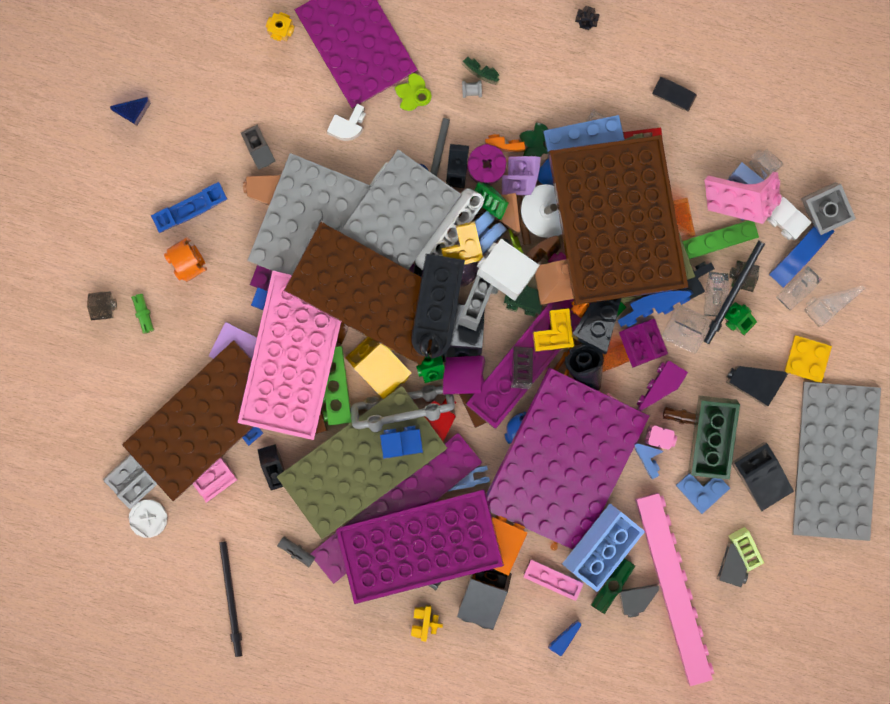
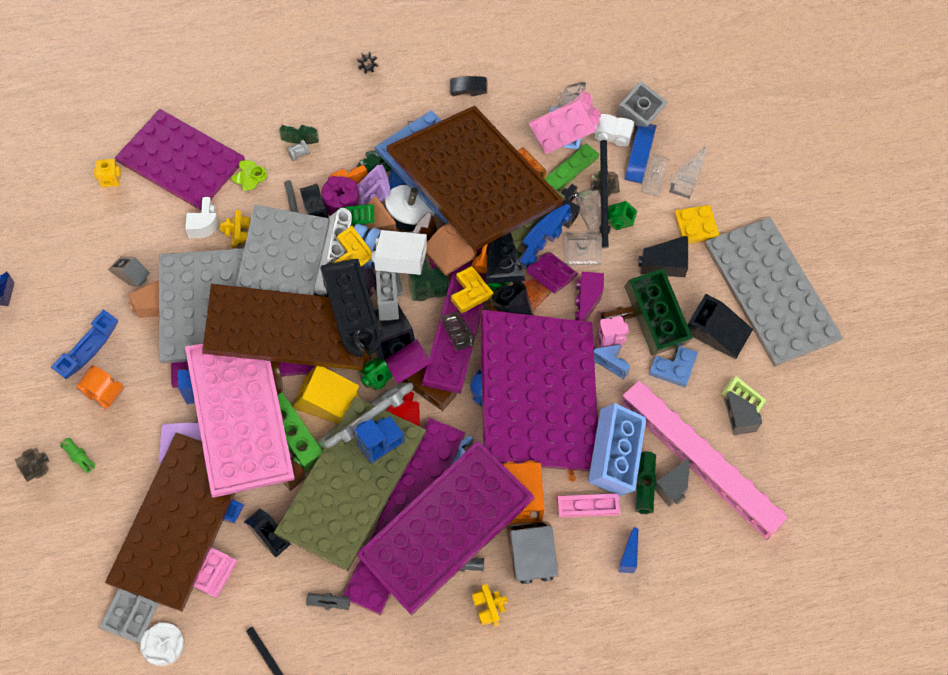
camera: 25 degrees left, 25 degrees down
none -> yellow hips [220,210,250,248]

